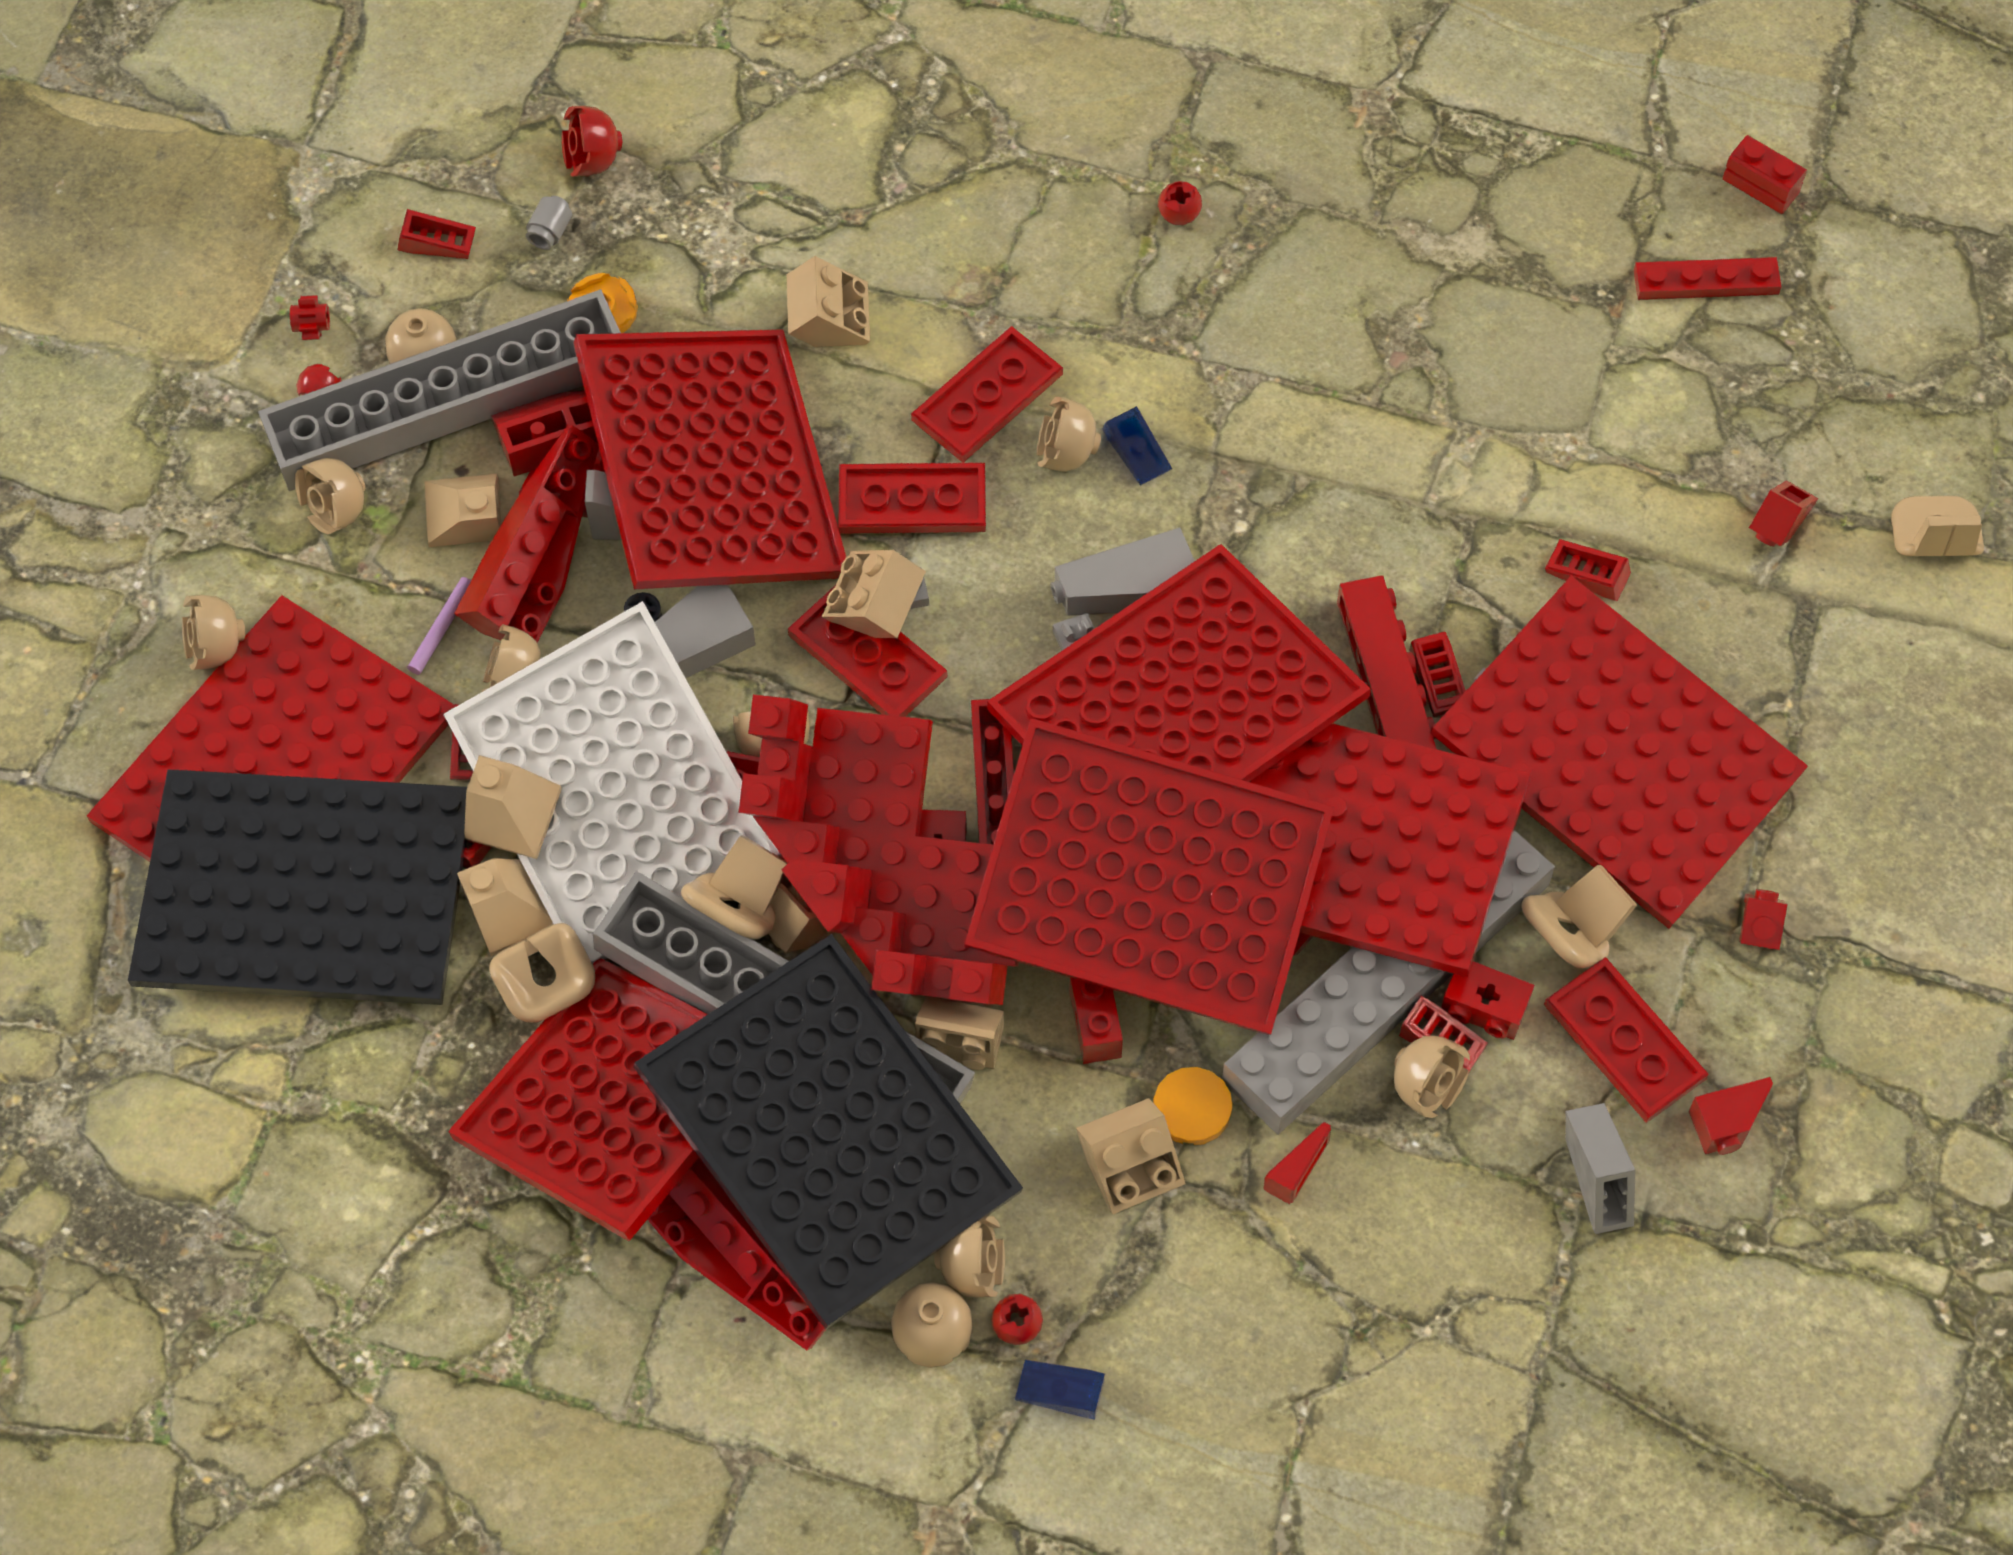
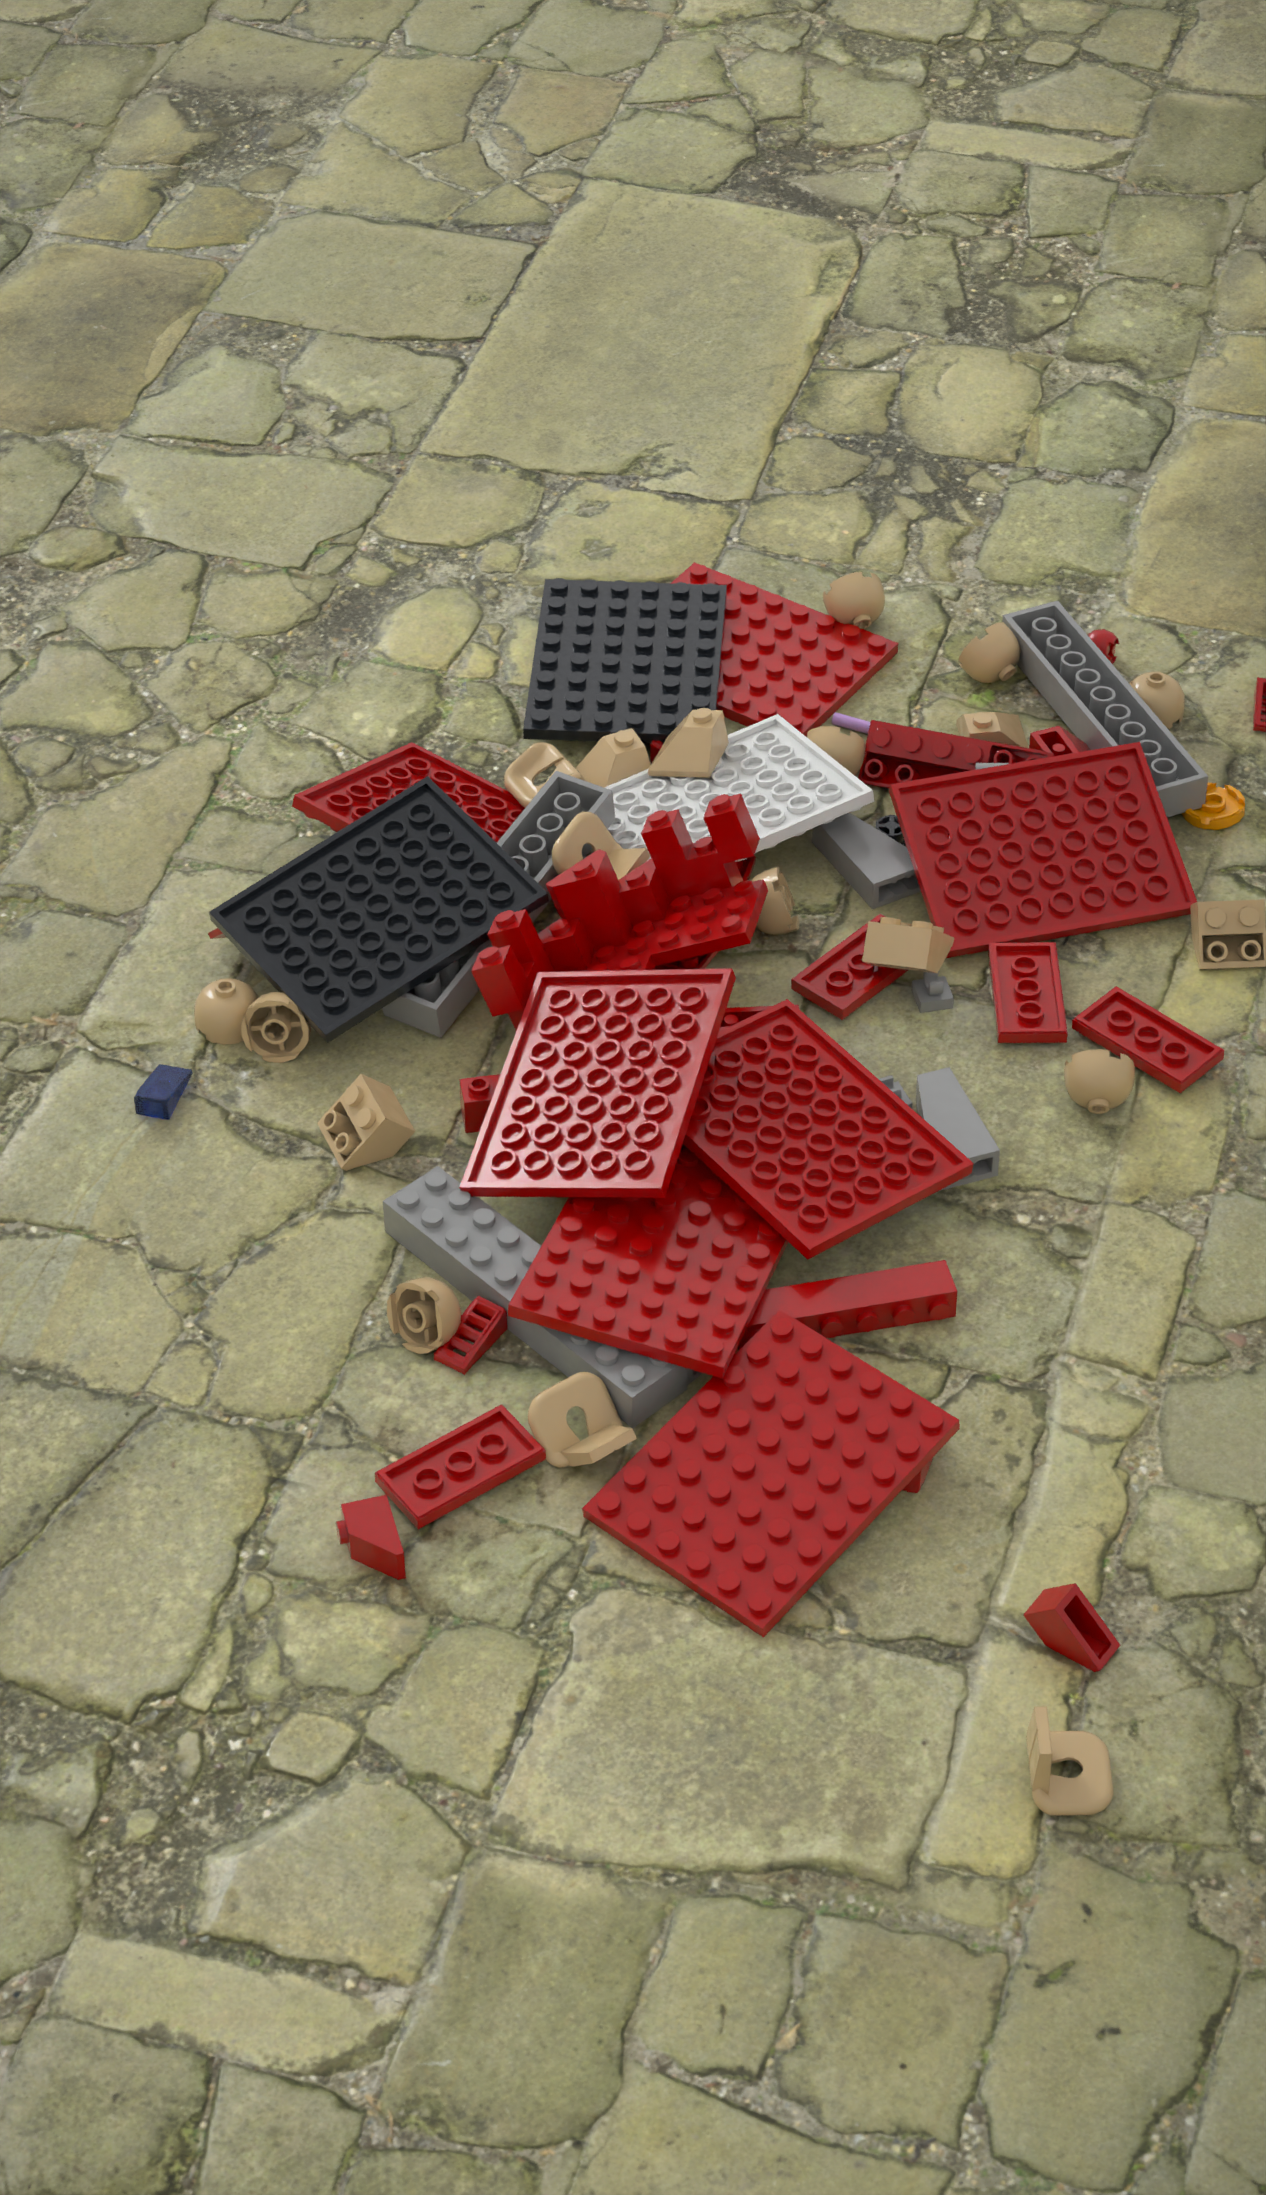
camera: 90 degrees right, 20 degrees down
red gear [290,295,330,340] -> none
tan slope [915,996,1004,1070] -> none
red piece [991,1293,1043,1345] -> none
clear blue slope [1102,406,1172,486] -> none
light orange tile [1153,1067,1233,1145] -> none
red slope [1263,1122,1331,1205] -> none
red slope [1409,632,1466,717] -> none
red brick [1441,961,1535,1040] -> none
red slope [1545,539,1631,601] -> none
light grey slope [1565,1103,1635,1234] -> none
red bracket [1739,889,1788,950] -> none

